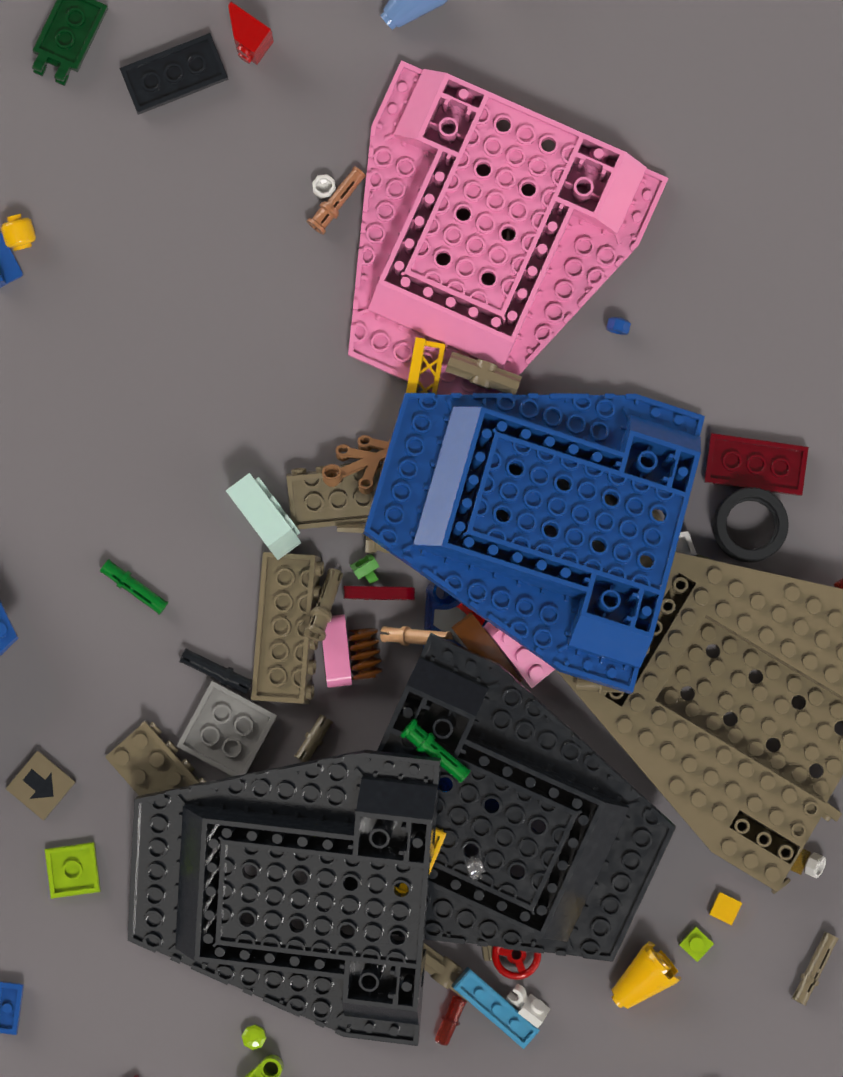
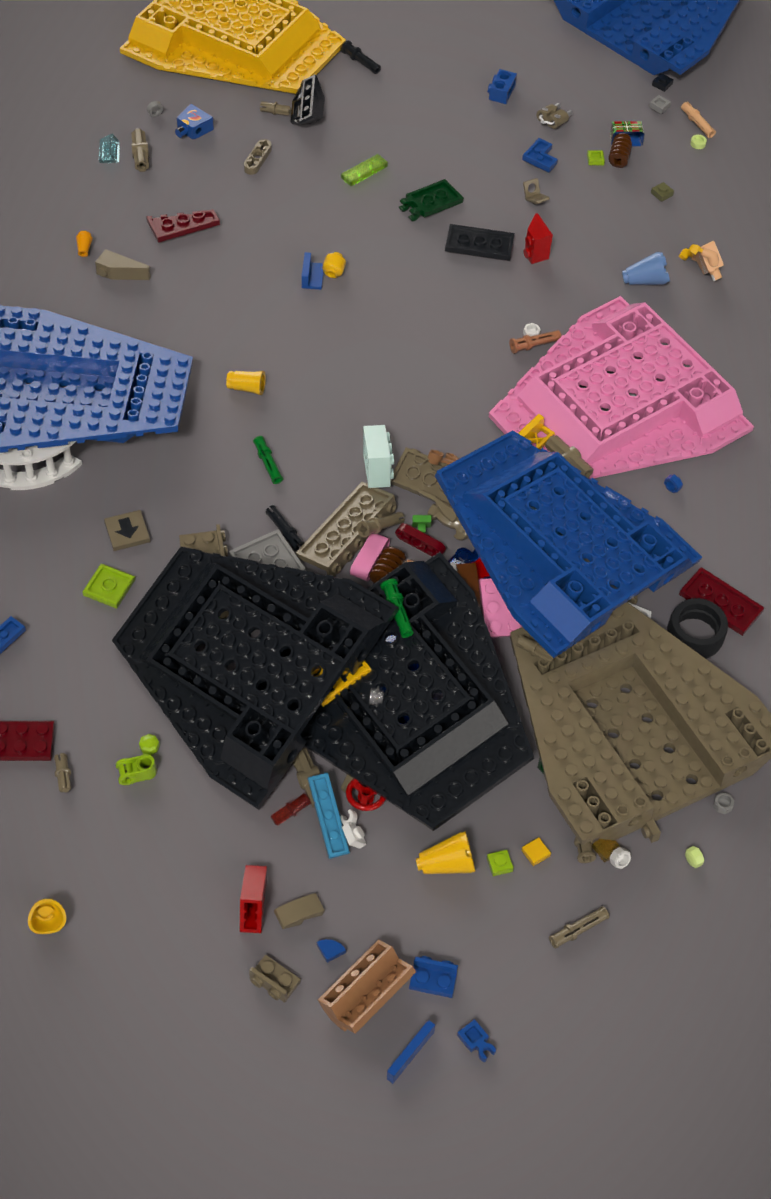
camera: 30 degrees right, 30 degrees down
none -> yellow plant [226,371,266,395]

